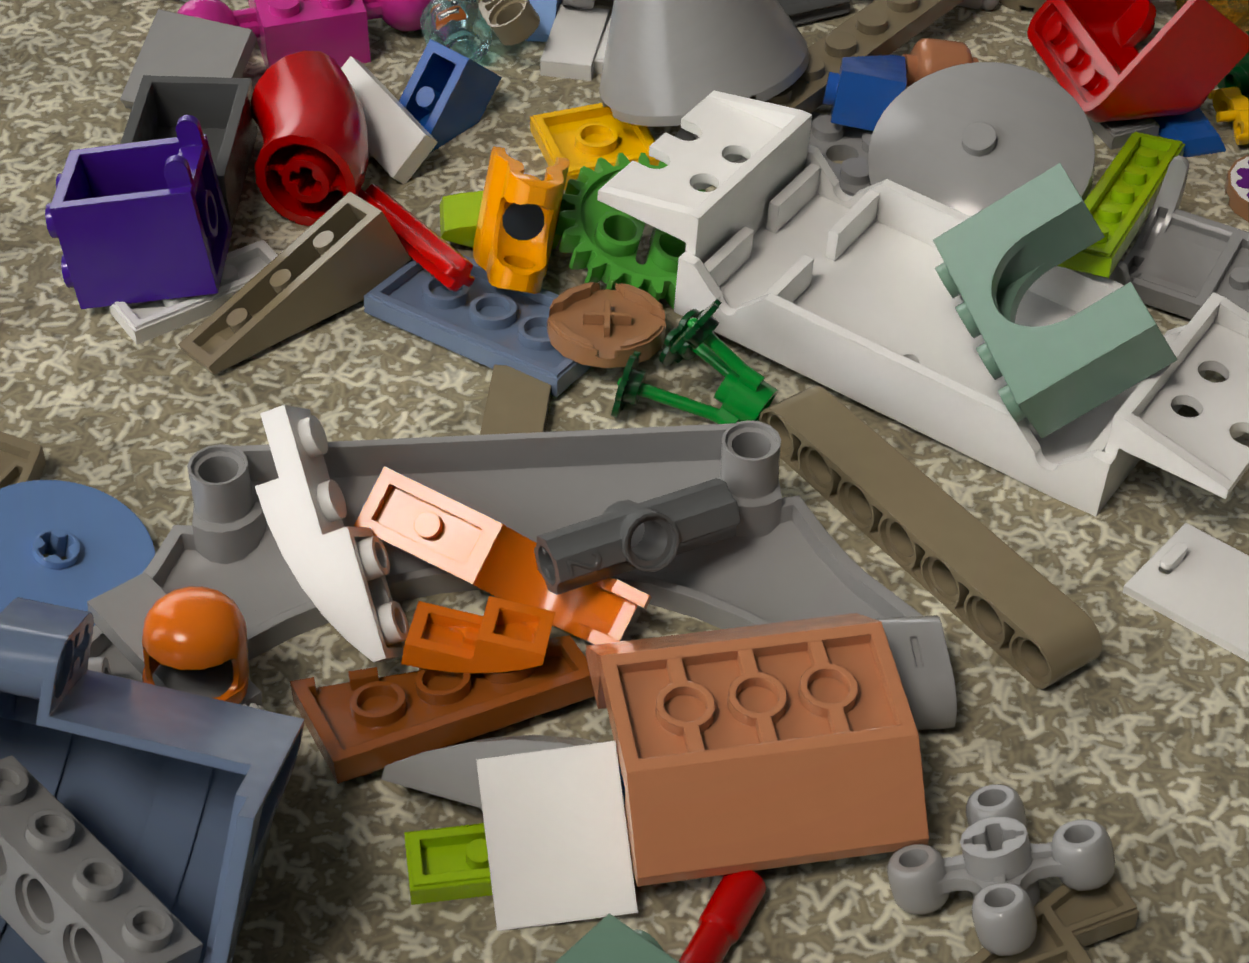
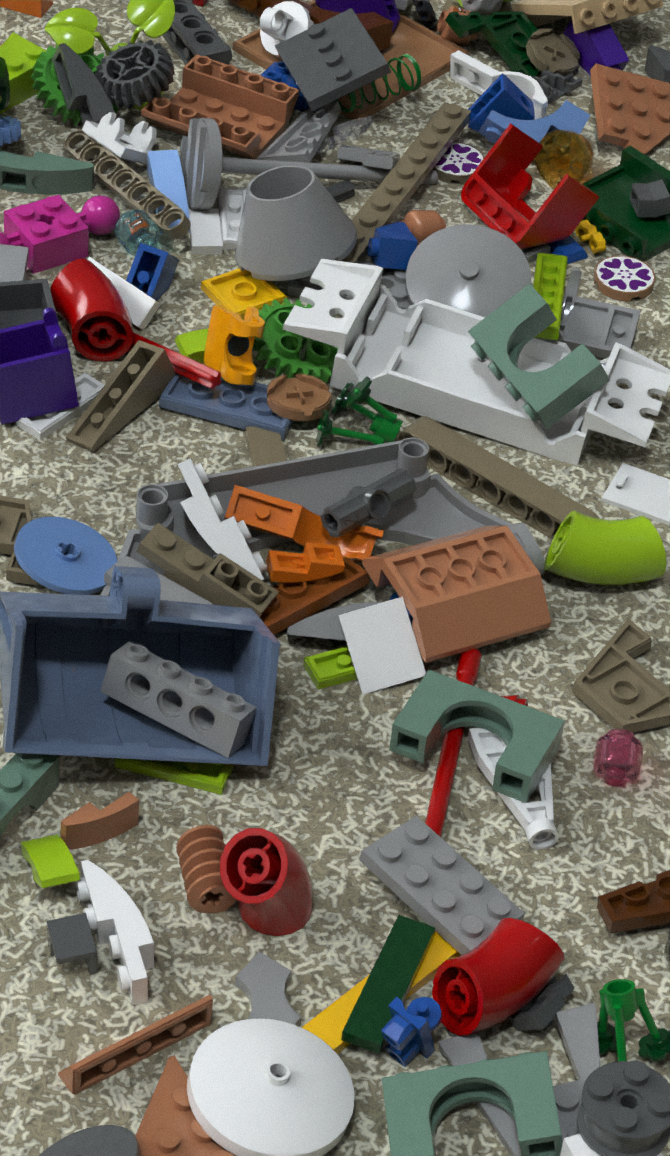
camera: 20 degrees left, 0 degrees up
orange helmet [142,586,249,704] -> none
light grey gear [887,784,1115,956] -> none
none -> dark tan slope [136,523,279,617]
none -> lime brick [544,511,667,585]

